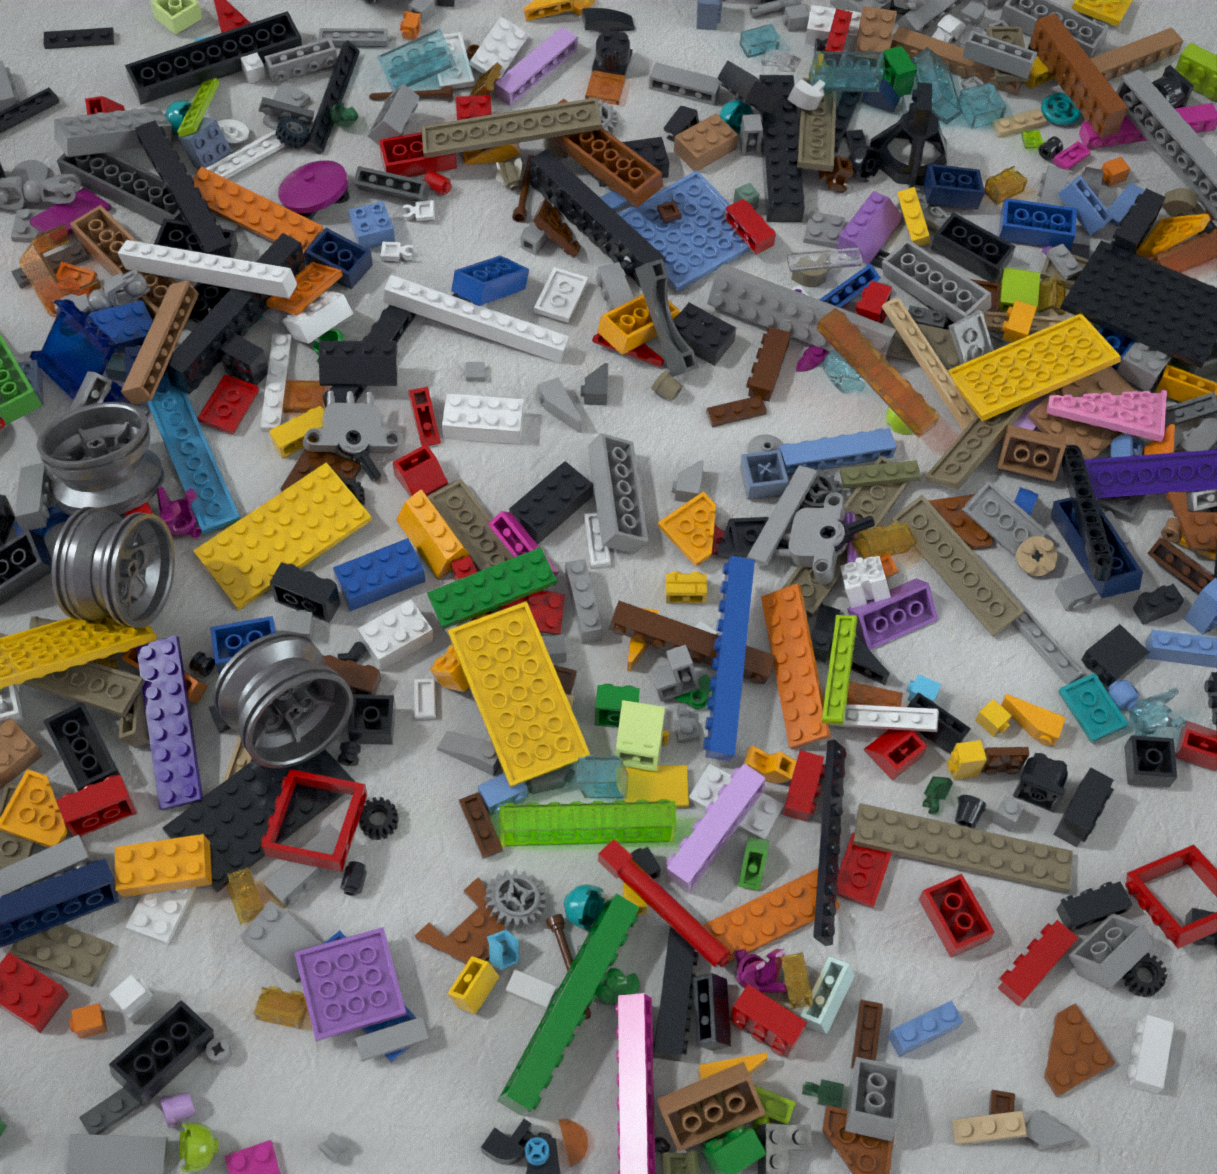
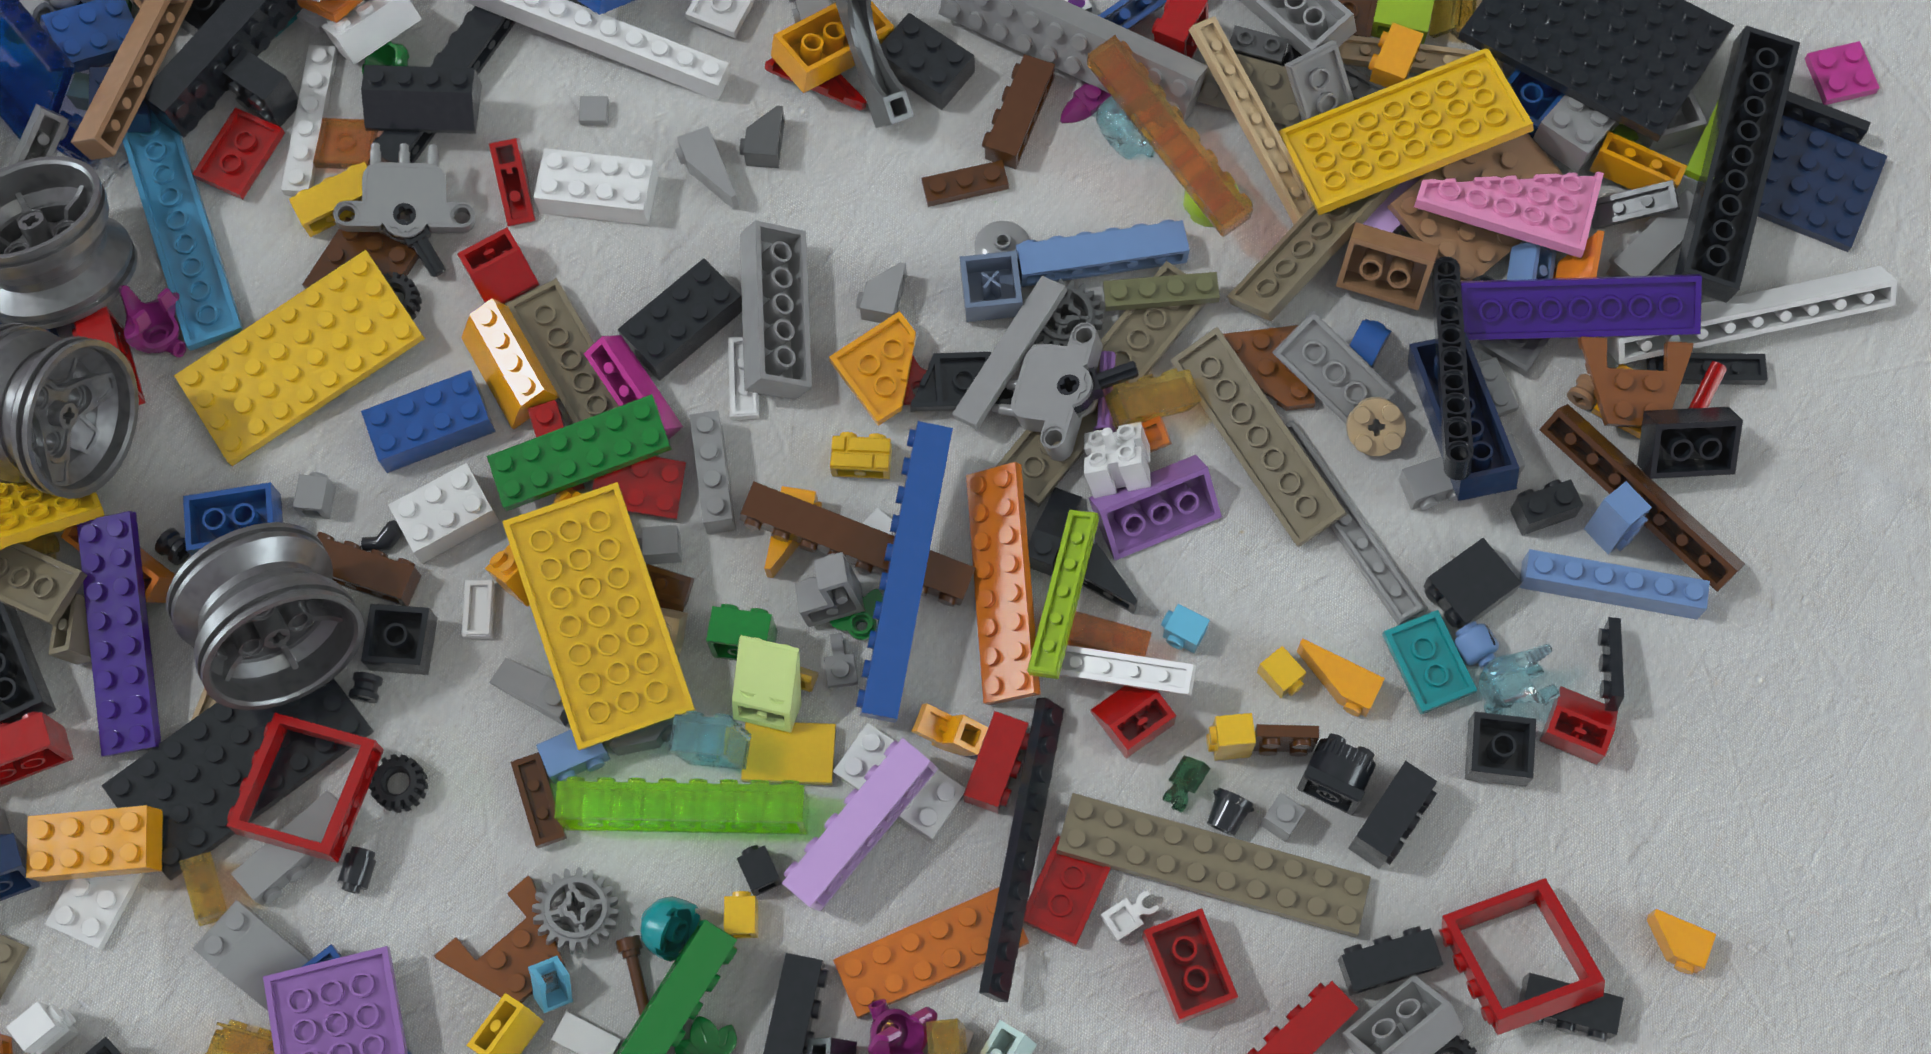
camera: 10 degrees right, 10 degrees up
black brick [270,562,341,624] -> none
red brick [598,839,731,968] -> none
dark tan piece [651,370,683,401] -> none
bright green slope [738,836,769,891] -> none
black brick [907,692,971,754] -> none
none -> white plate [1100,891,1159,942]

